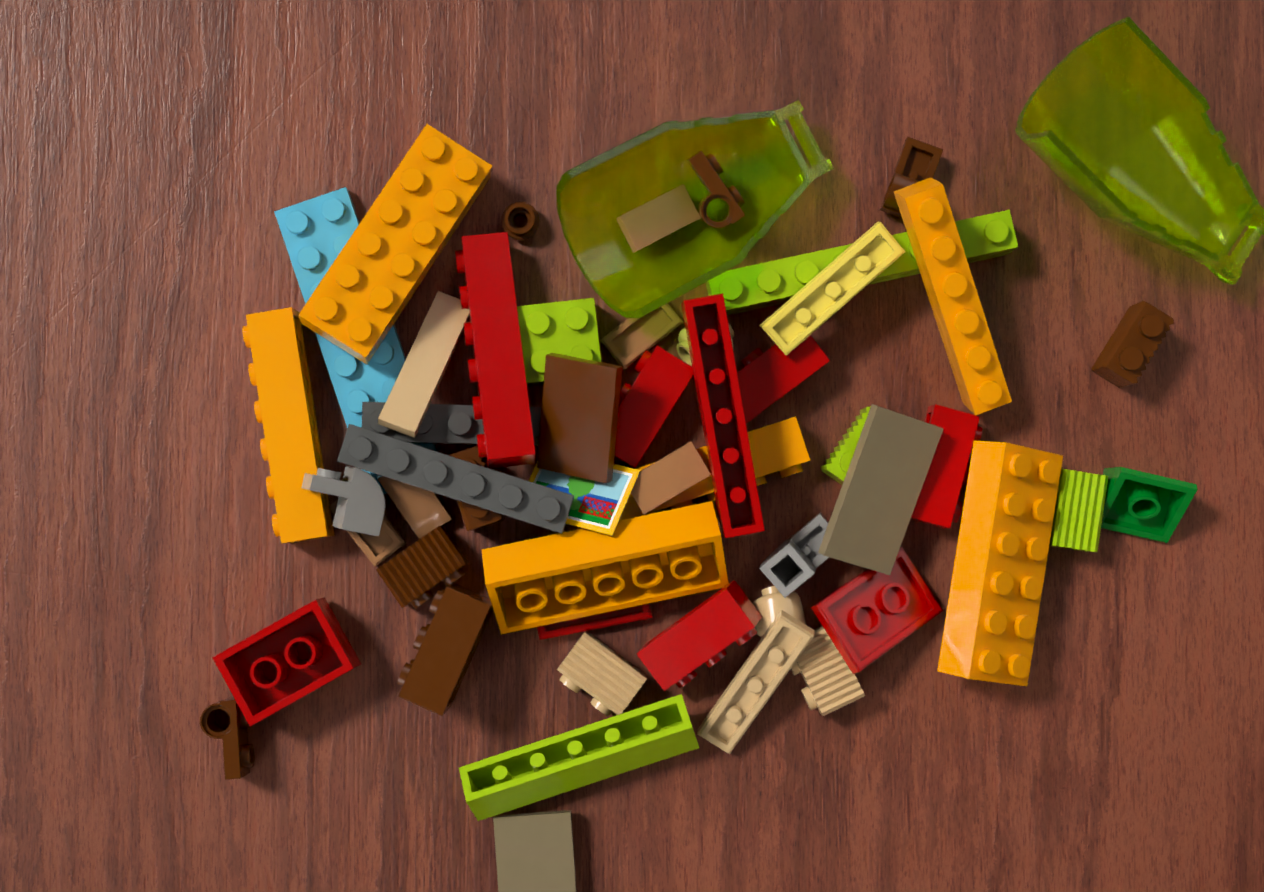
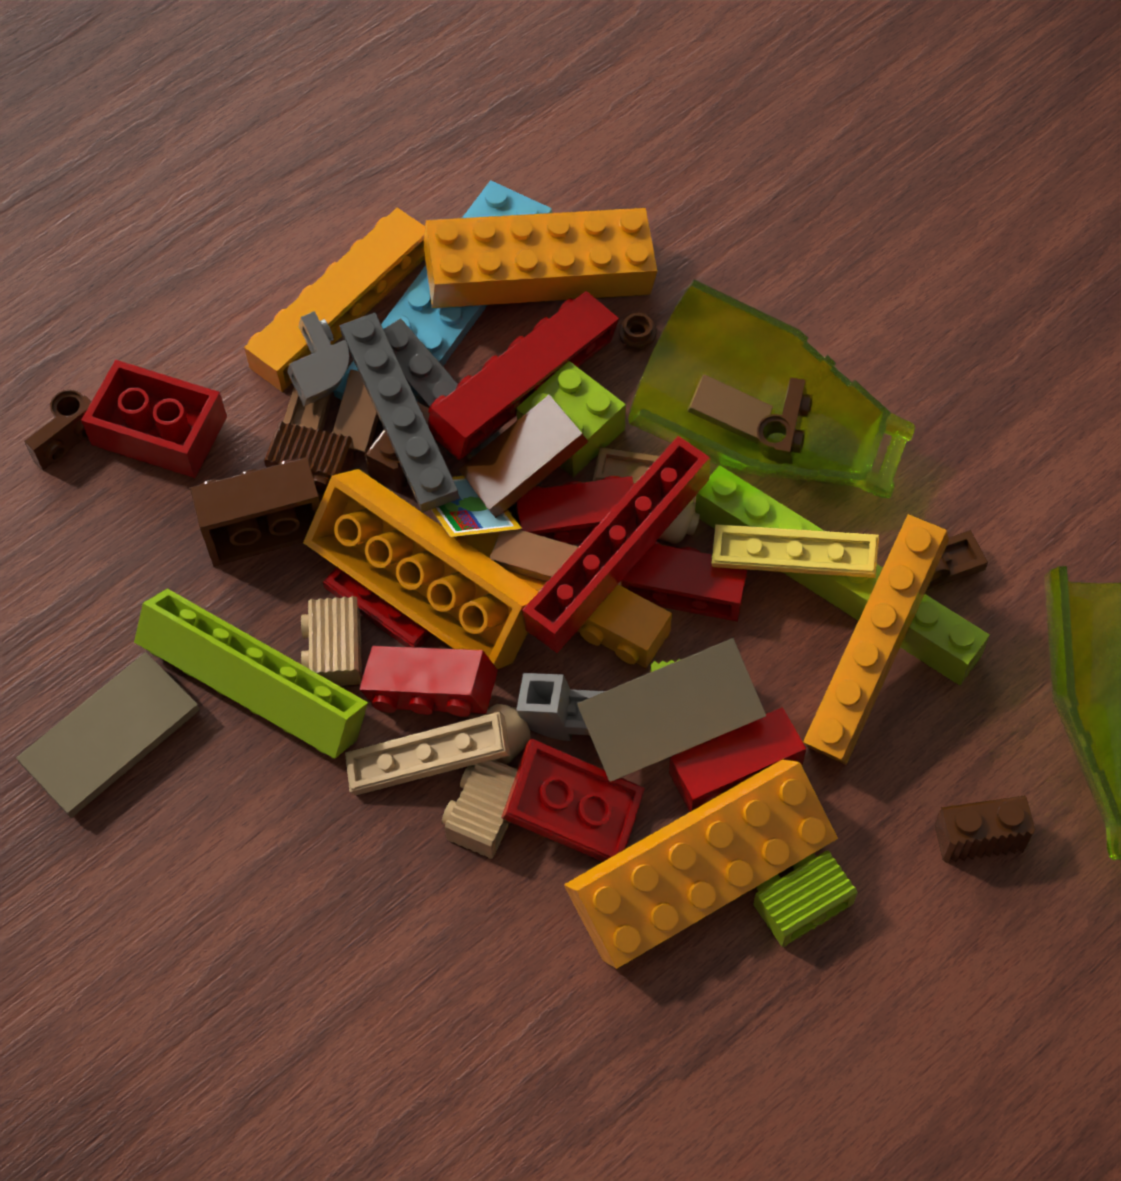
camera: 50 degrees right, 25 degrees down
tan tile [378,291,470,438] -> none
green slope [1101,467,1198,543] -> none

